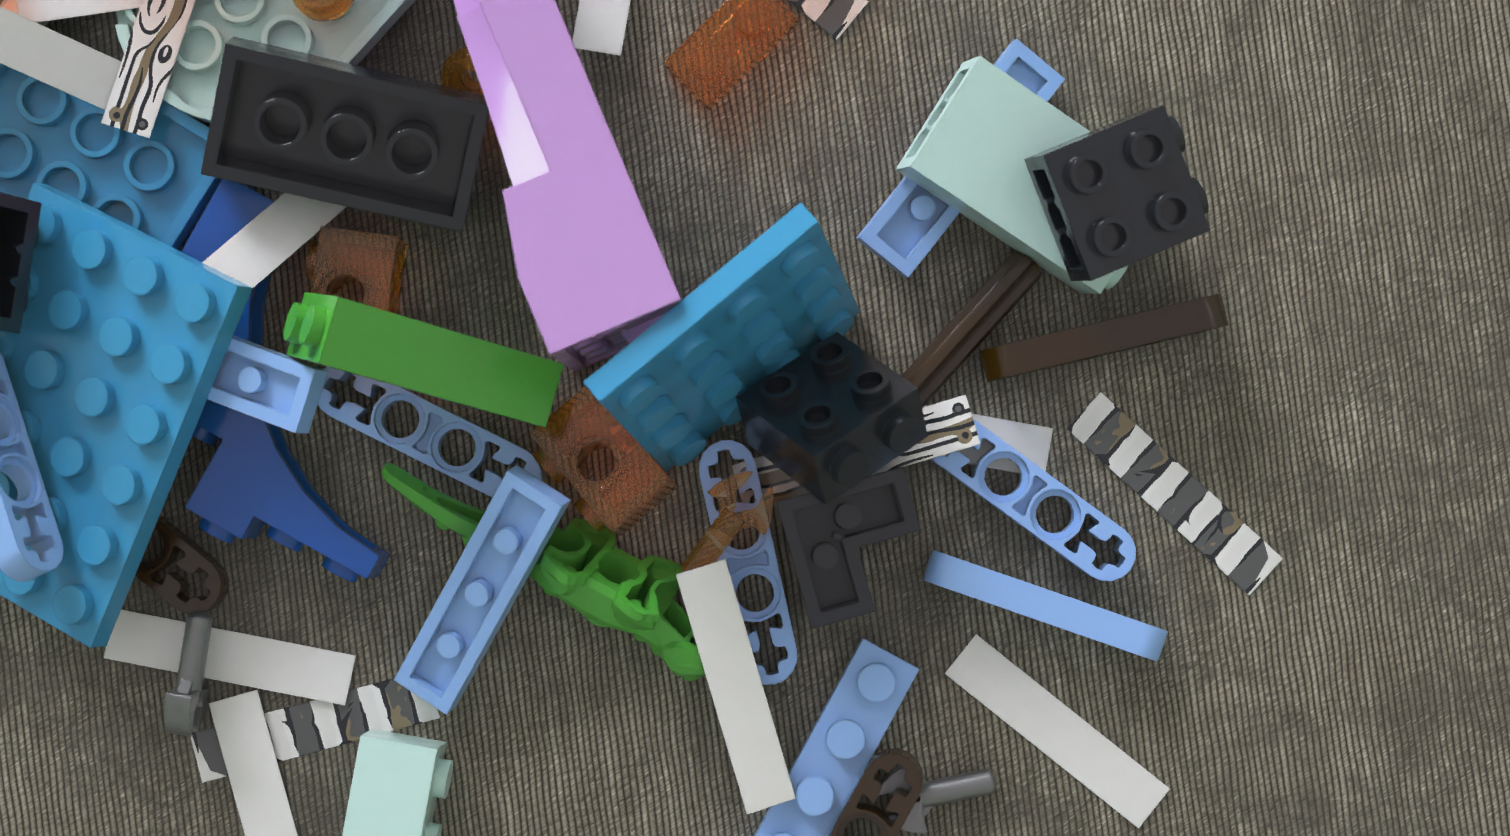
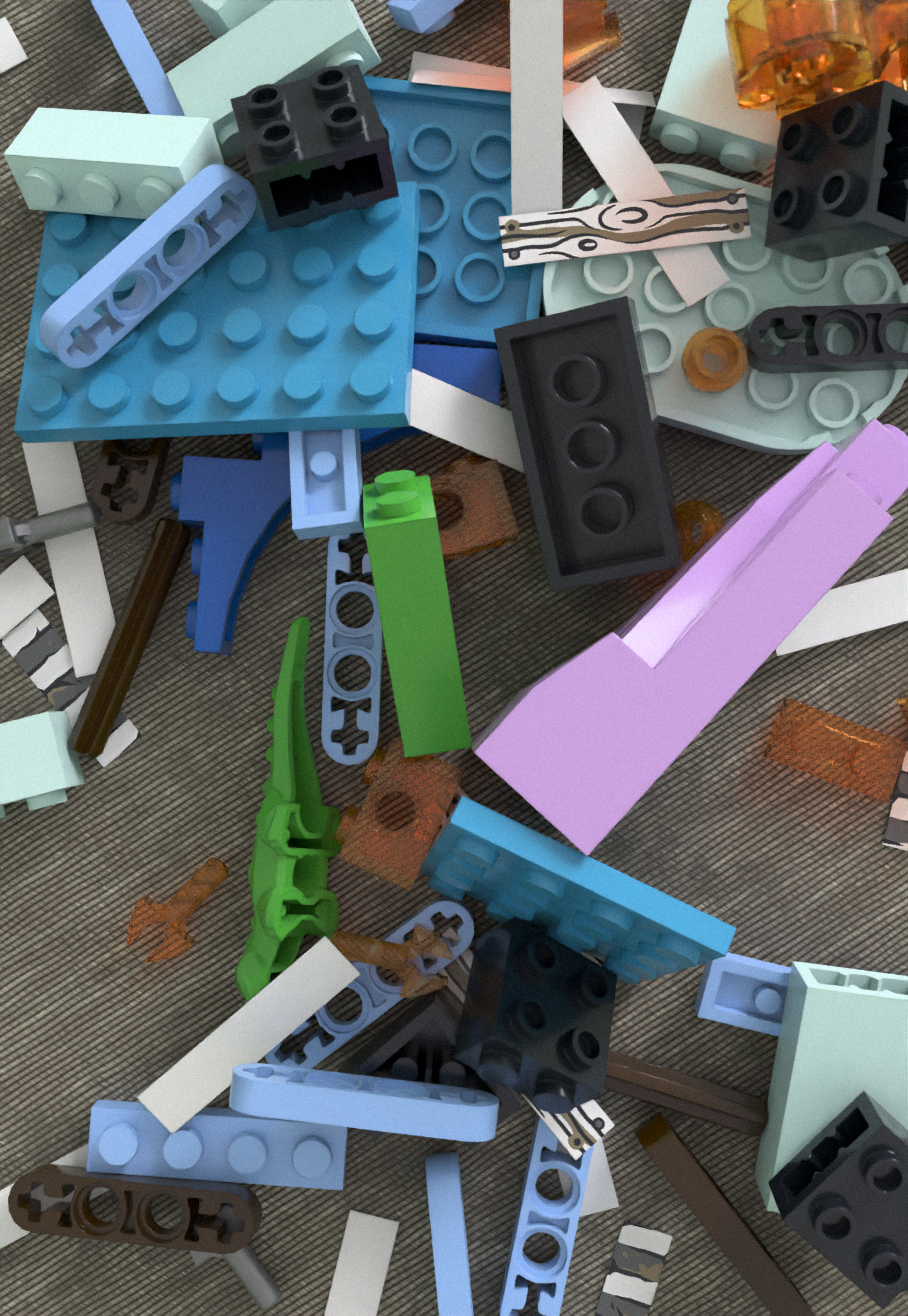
camera: 60 degrees right, 0 degrees up
light blue plate [394,465,571,715] -> none
none -> dark brown axle [68,517,191,757]
none -> clear orange bar [127,857,229,962]
none -> light blue beam [229,1063,500,1142]

